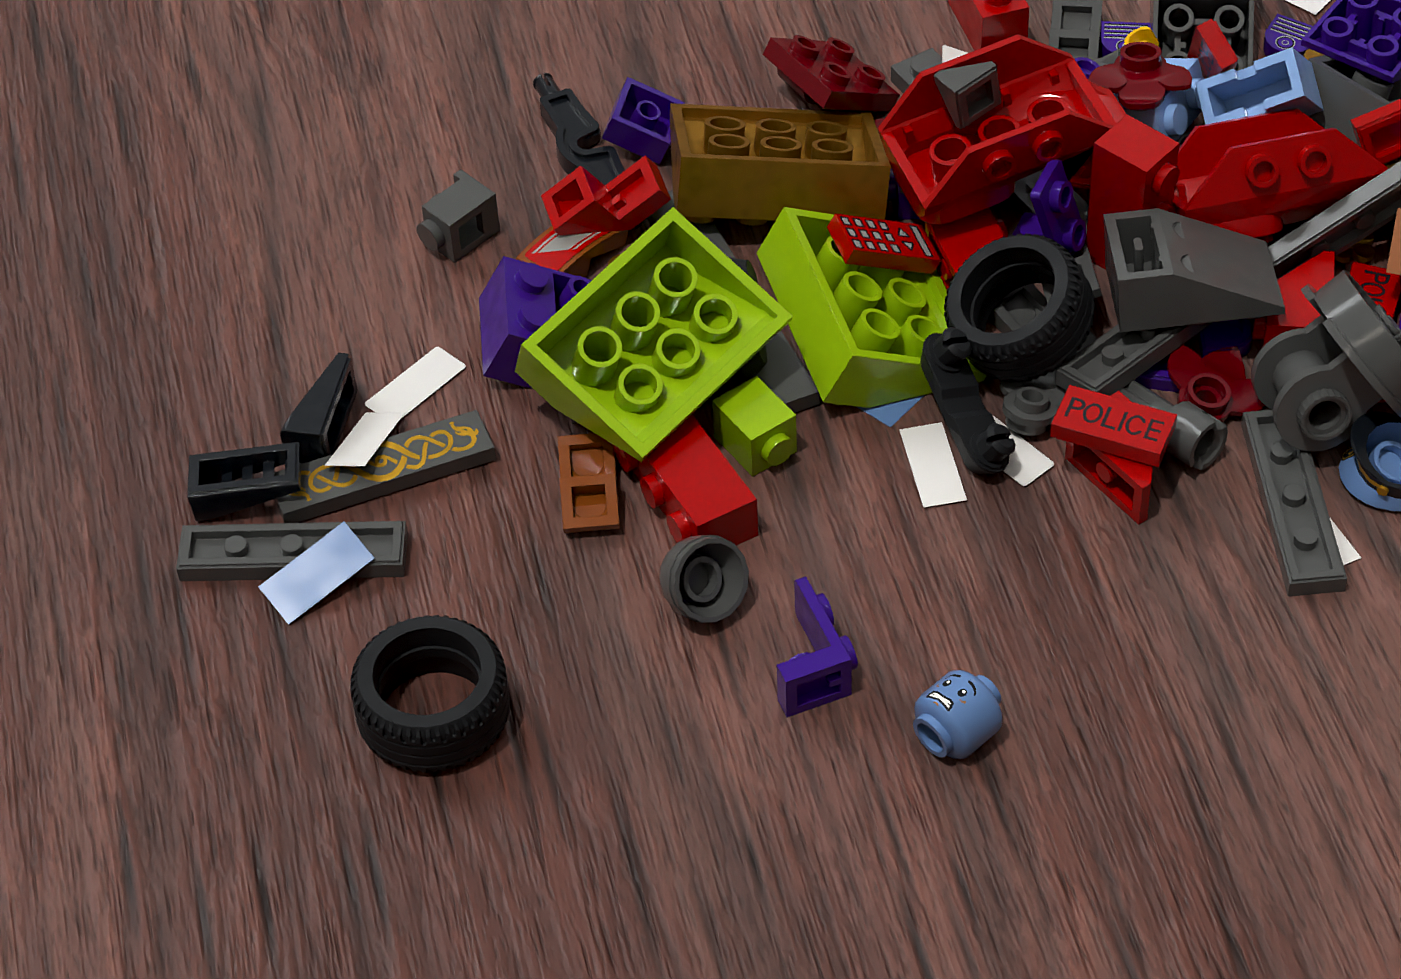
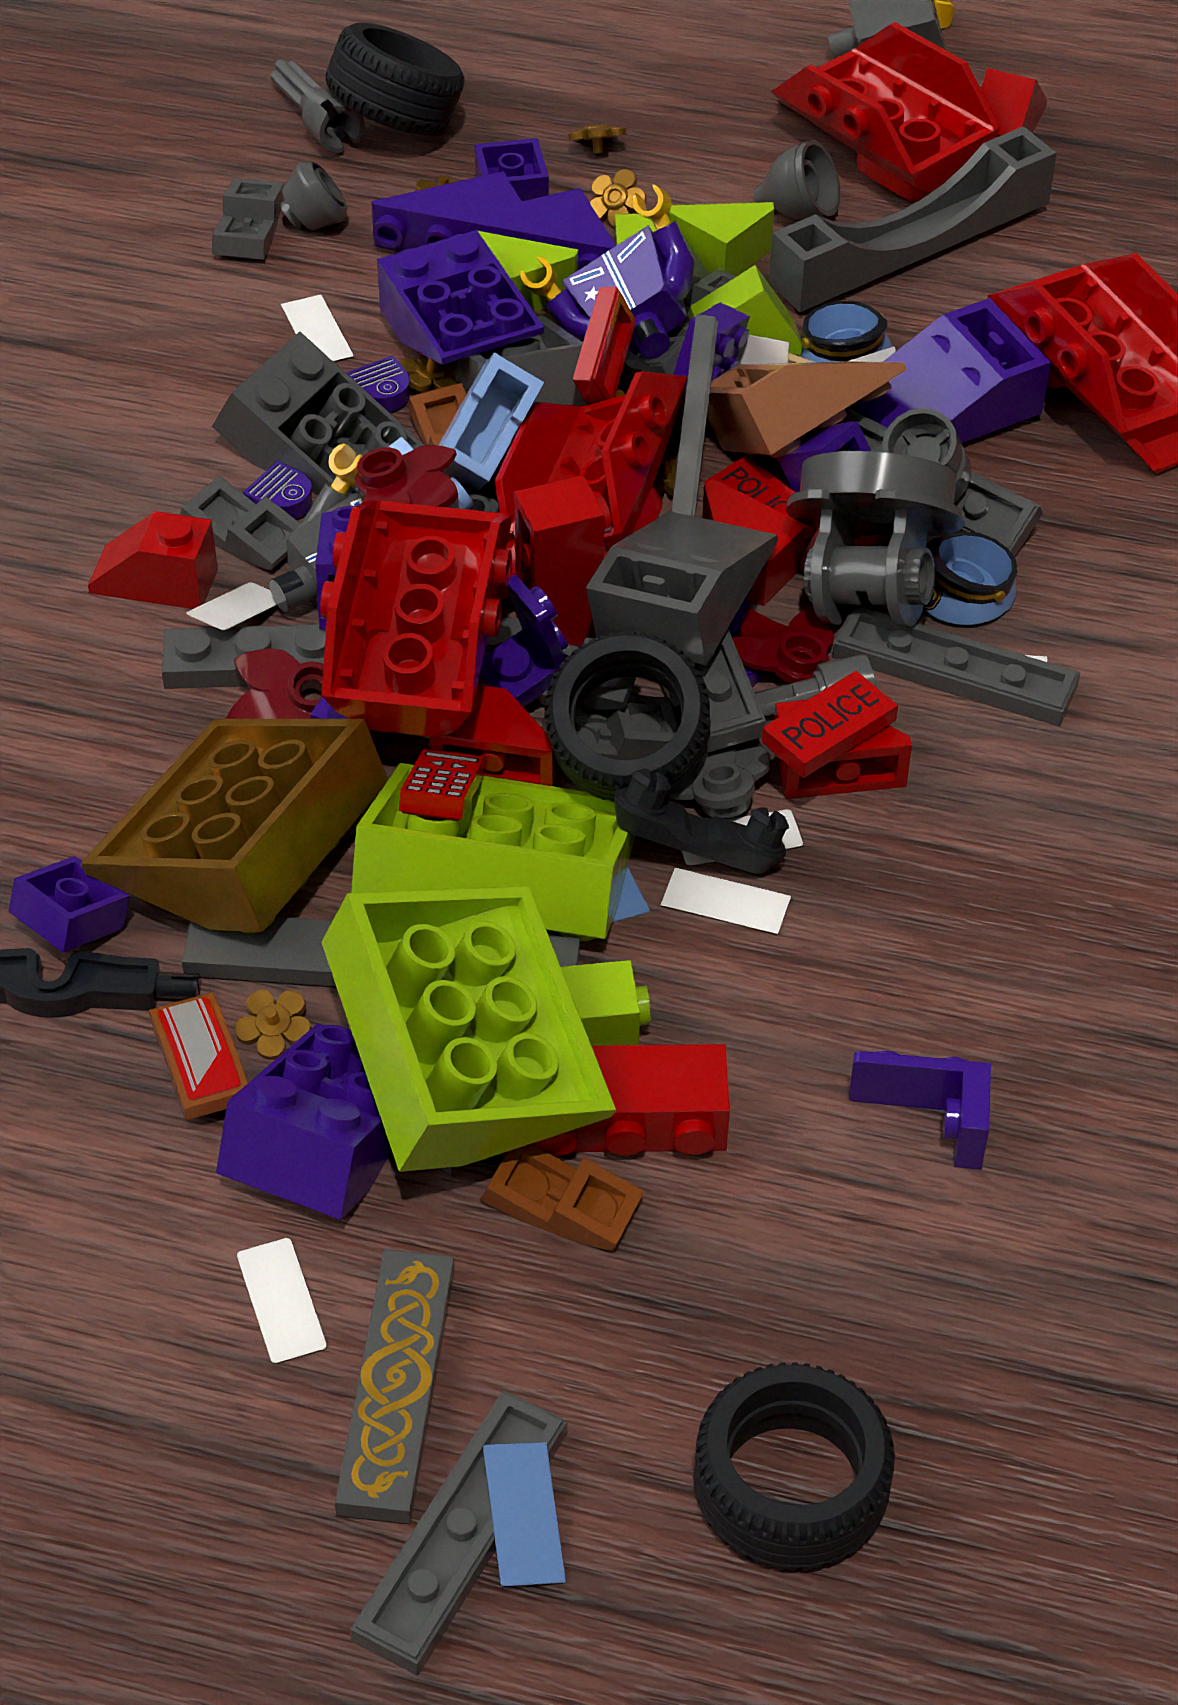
camera: 65 degrees left, 0 degrees up
black slope [187,442,301,521] -> none
black slope [280,353,358,464] -> none
white sticker [325,412,405,466] -> none
dark grey brick [416,169,500,263] -> none
red slope [541,155,671,236] -> none
dark grey helmet [659,535,749,623] -> none
dark red plate [762,35,900,112] -> none
medium blue head [913,670,1002,759] -> none
dark grey slope [934,61,1002,130] -> none
red tile [1187,19,1238,79] -> none

